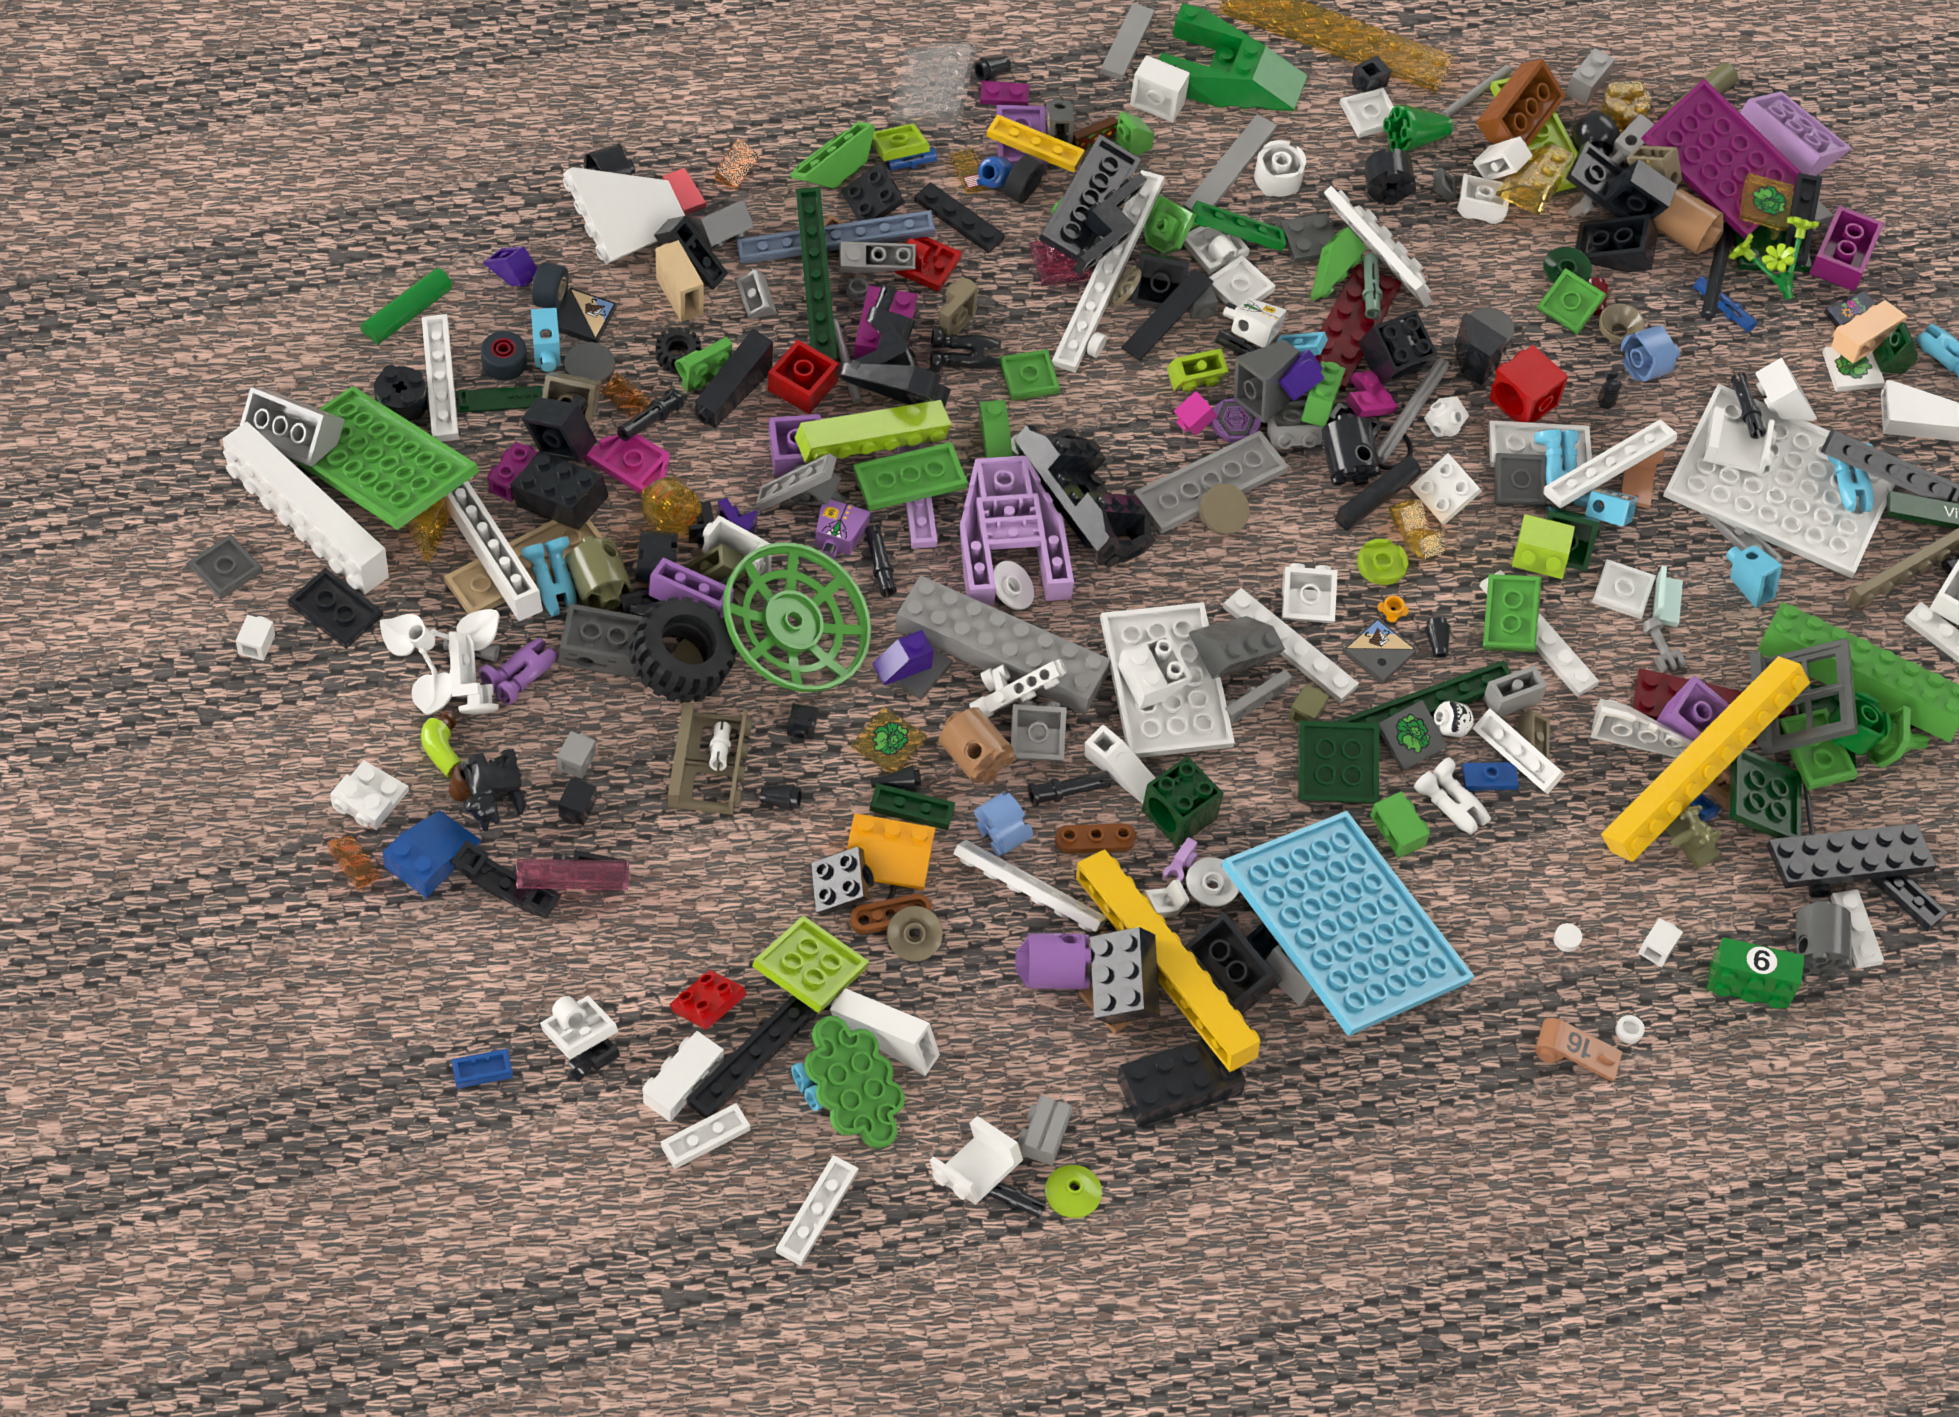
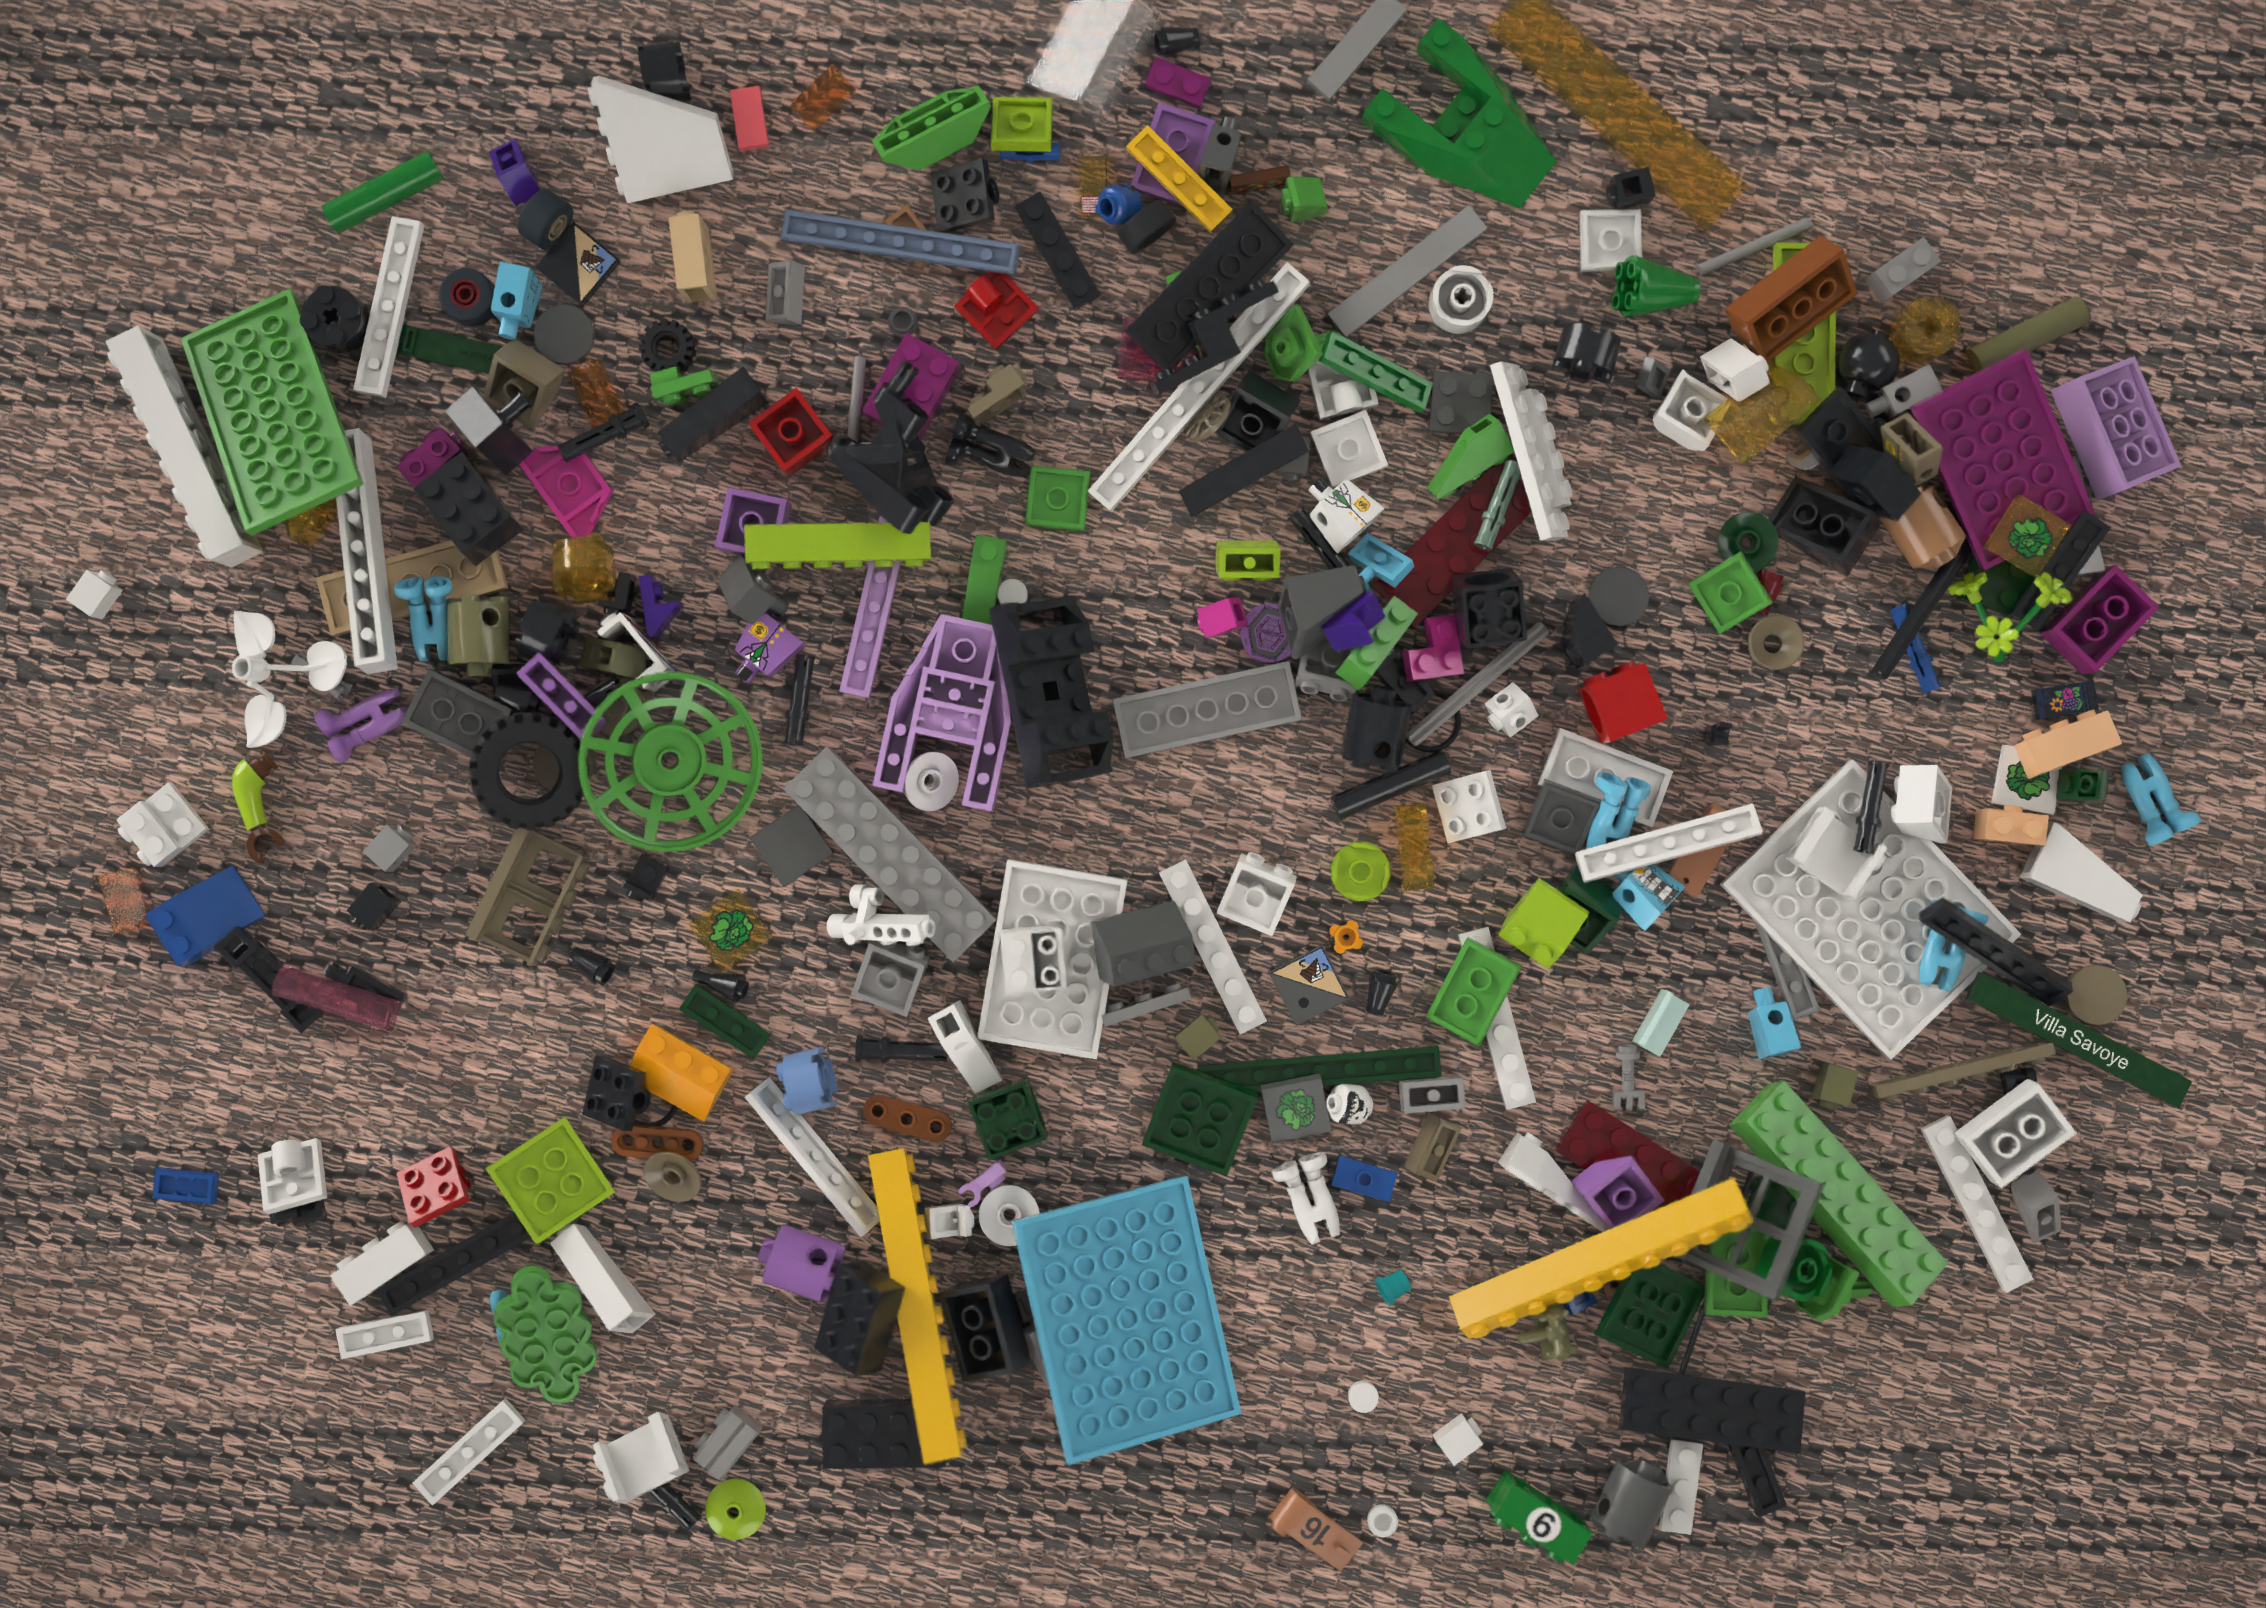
camera: 30 degrees right, 30 degrees up
dark grey tile [188,534,263,600] -> none
light grey slope [239,387,345,466] -> none
black tile [288,568,384,649] -> none
white piece [448,632,499,715] -> none
black animal [459,749,526,832] -> none
black slope [654,216,728,289] -> none
slope [686,198,754,249] -> none
white pin [709,722,731,771] -> none
light grey tile [755,453,837,511] -> none
dark green plate [796,187,837,362] -> none
light grey slope [838,241,916,273] -> none
bright green plate [853,442,968,511] -> none
dark purple slope [873,630,934,686] -> none
medium nougat cylinder [938,707,1016,785] -> none
white piece [1087,332,1107,358] -> none
white container [1130,55,1190,123] -> none
dark tan tile [1199,483,1250,535] -> none
bright green brick [1370,791,1430,858] -> none
white plate [1472,708,1565,794] -> none
white tile [1592,559,1656,619] -> none
medium blue brick [1621,325,1680,382] -> none
none -> teal piece [1374,1269,1412,1306]
none -> olive brick [1812,1062,1859,1110]
none -> light nougat brick [1973,805,2049,846]

